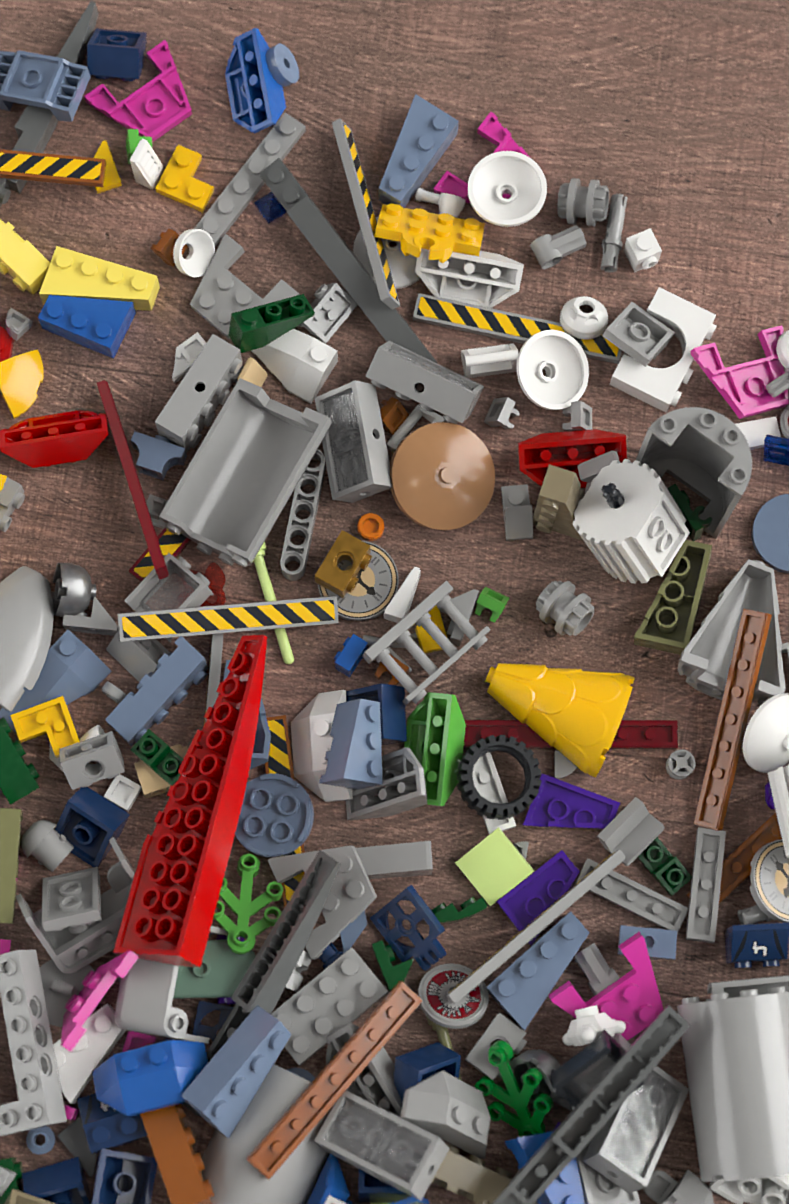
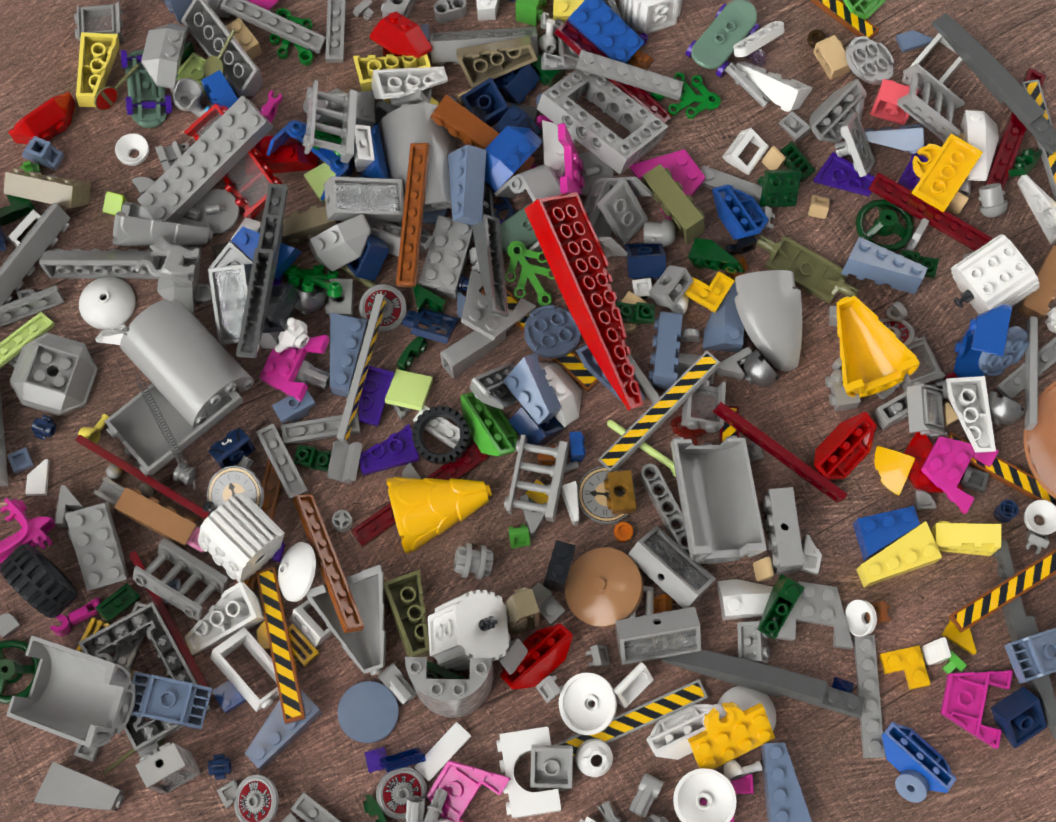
camera: 145 degrees right, 5 degrees down
sand blue brick [131,431,187,481] -> none
light grey tile [332,119,400,310] -> none
none -> light grey piece [377,663,417,705]
none -> black window [543,540,576,593]

